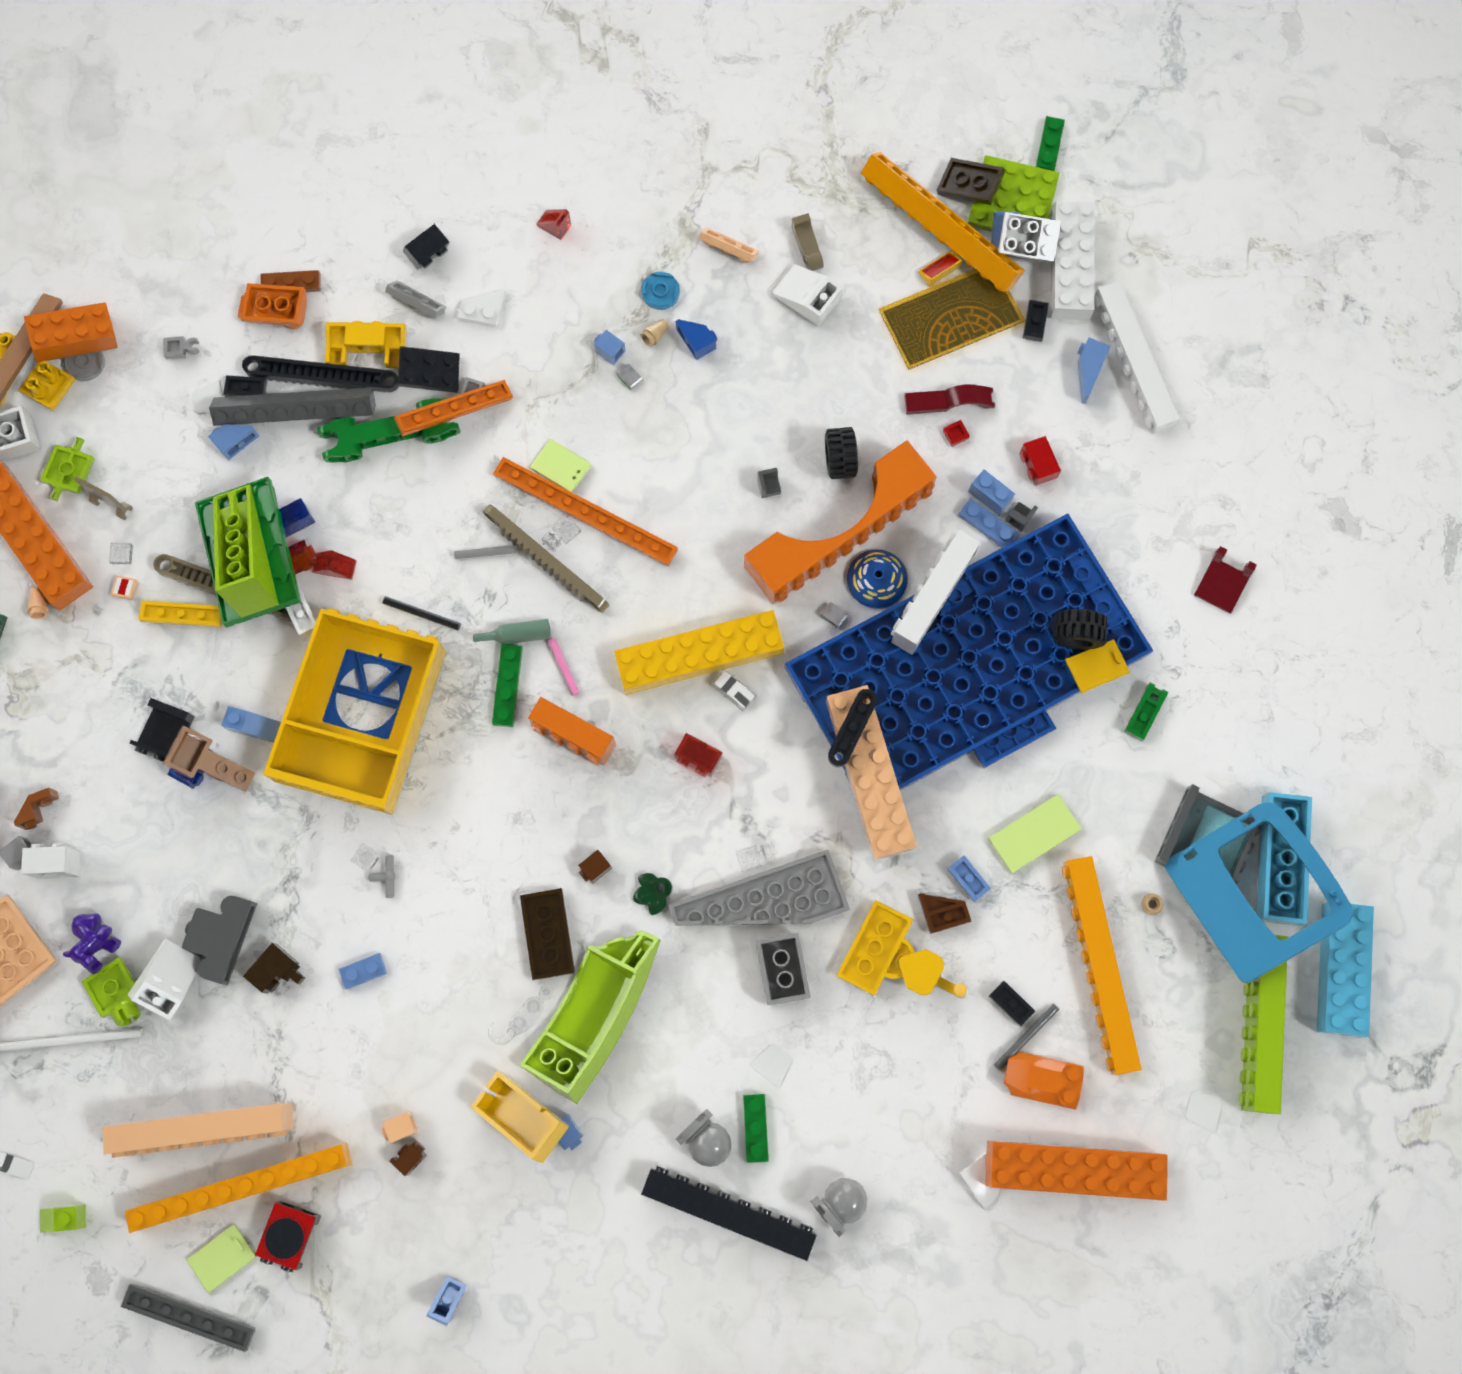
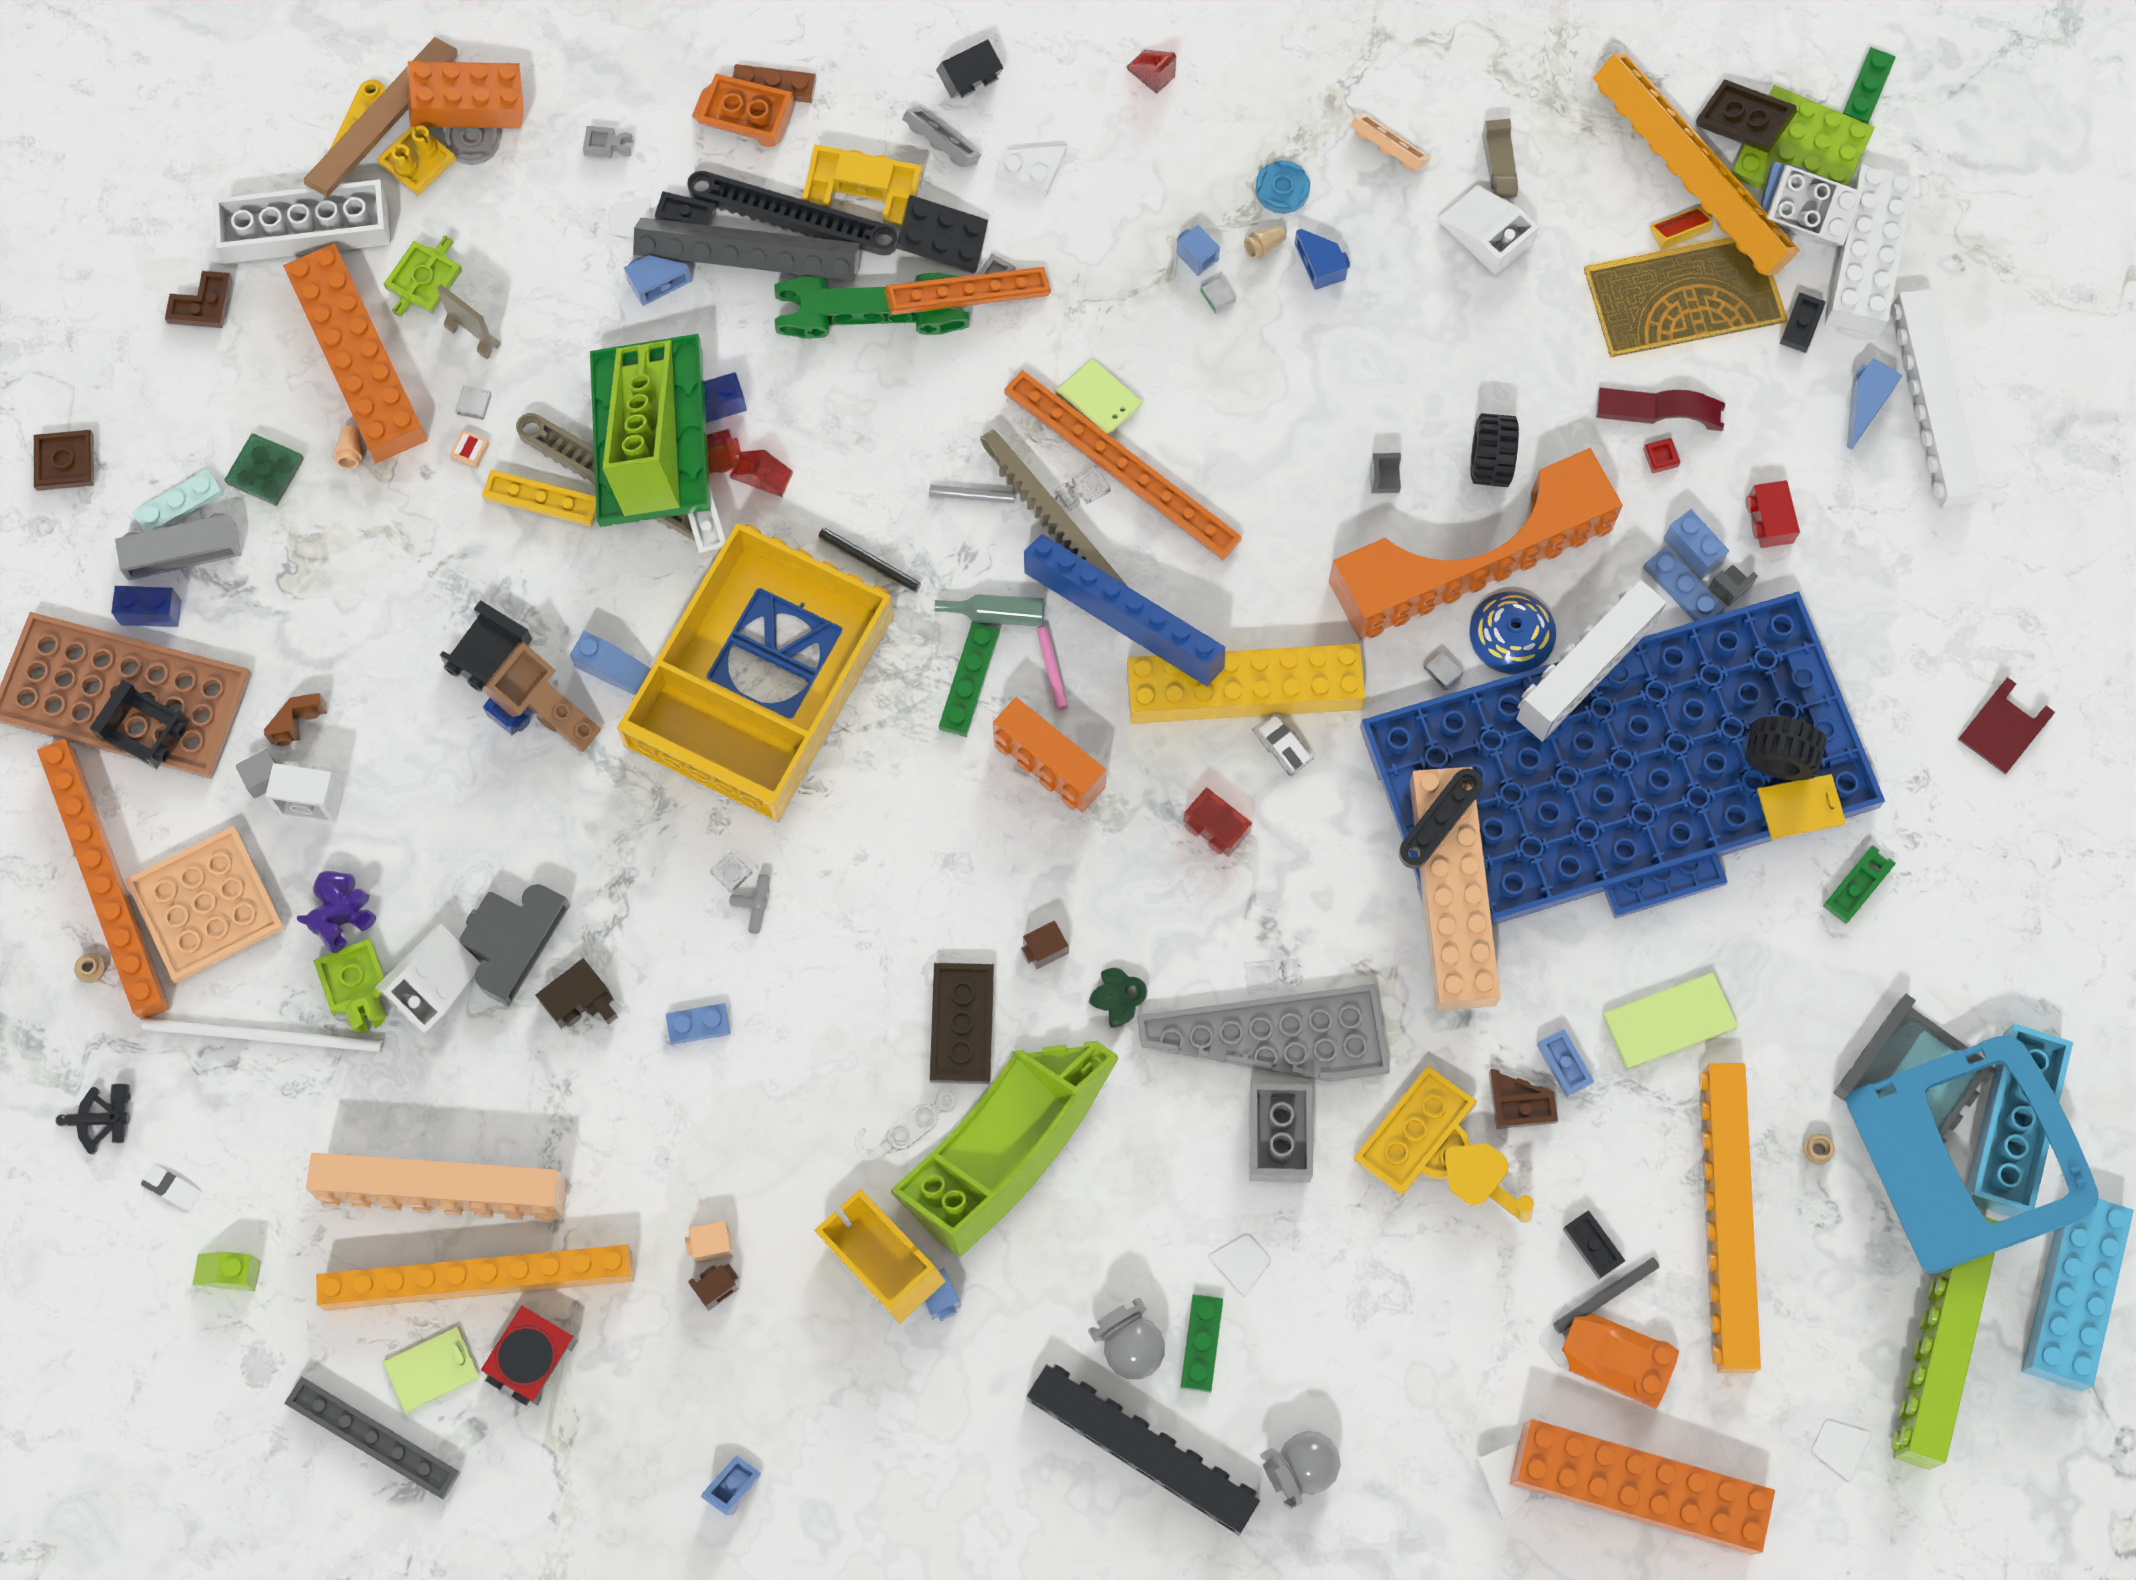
camera: 10 degrees right, 5 degrees down
none -> blue brick [1024,534,1226,687]

